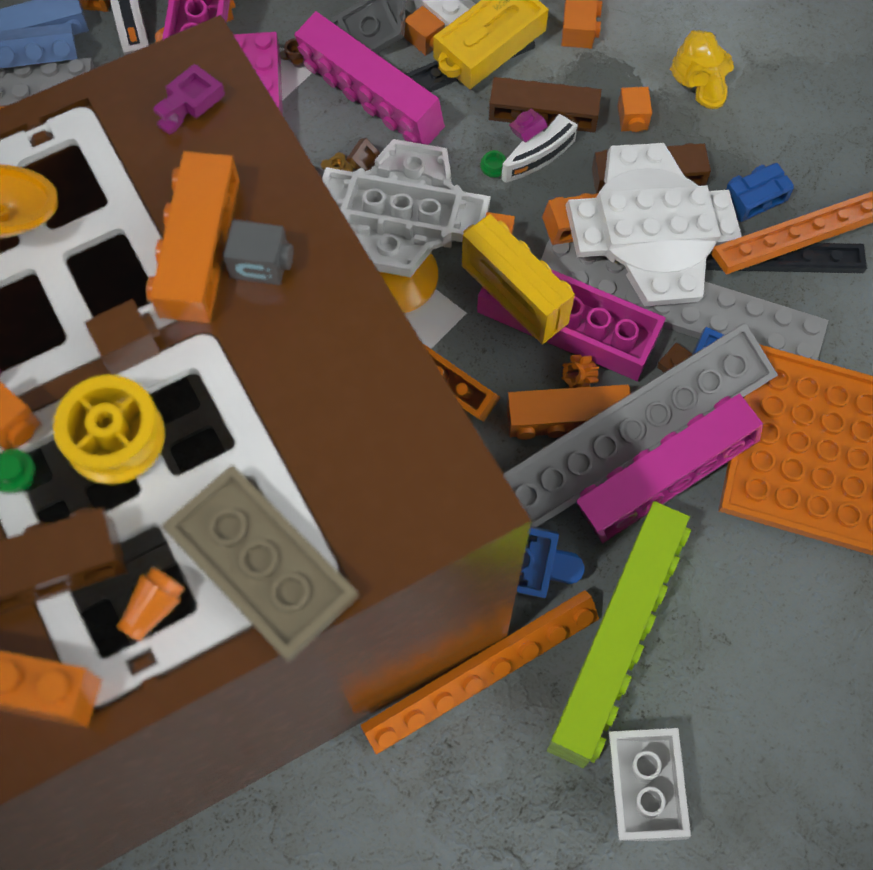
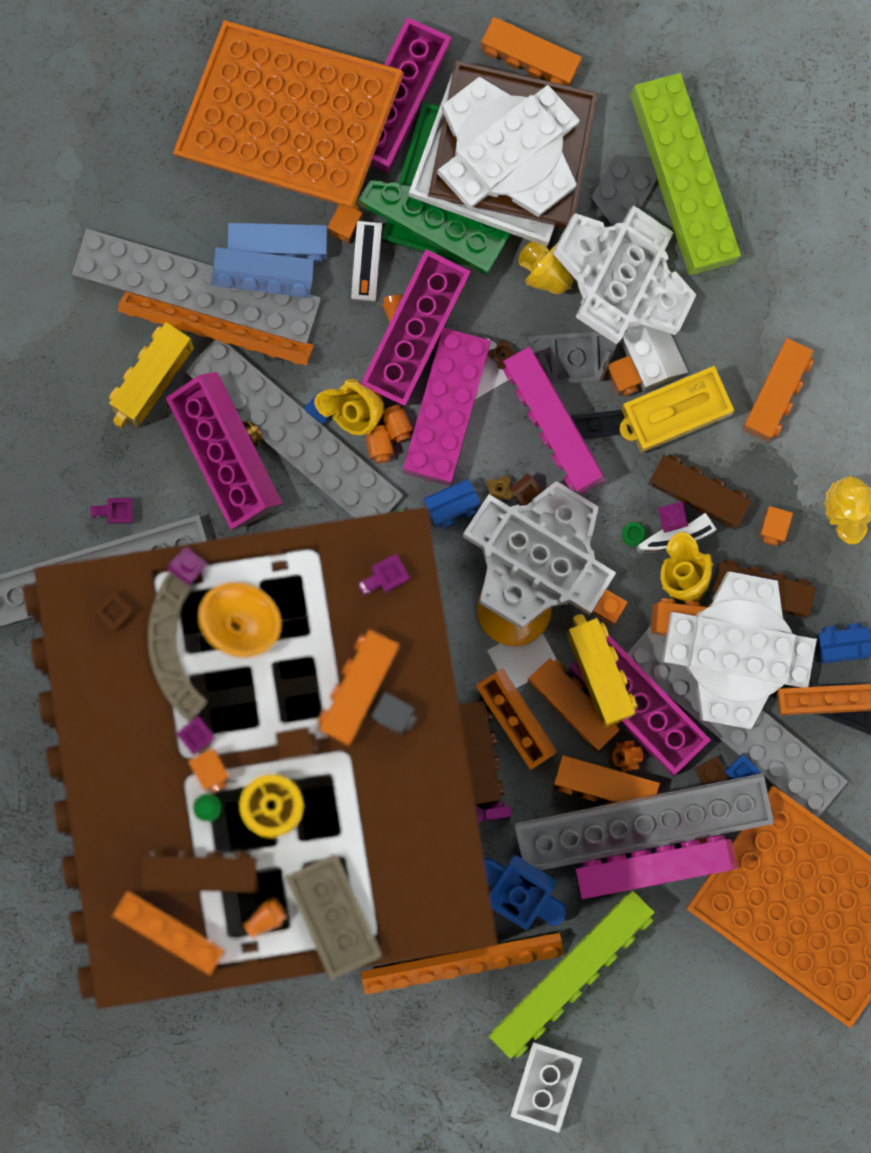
camera: 15 degrees right, 15 degrees up
none -> orange brick [527,658,620,752]
none -> yellow head [660,532,713,602]

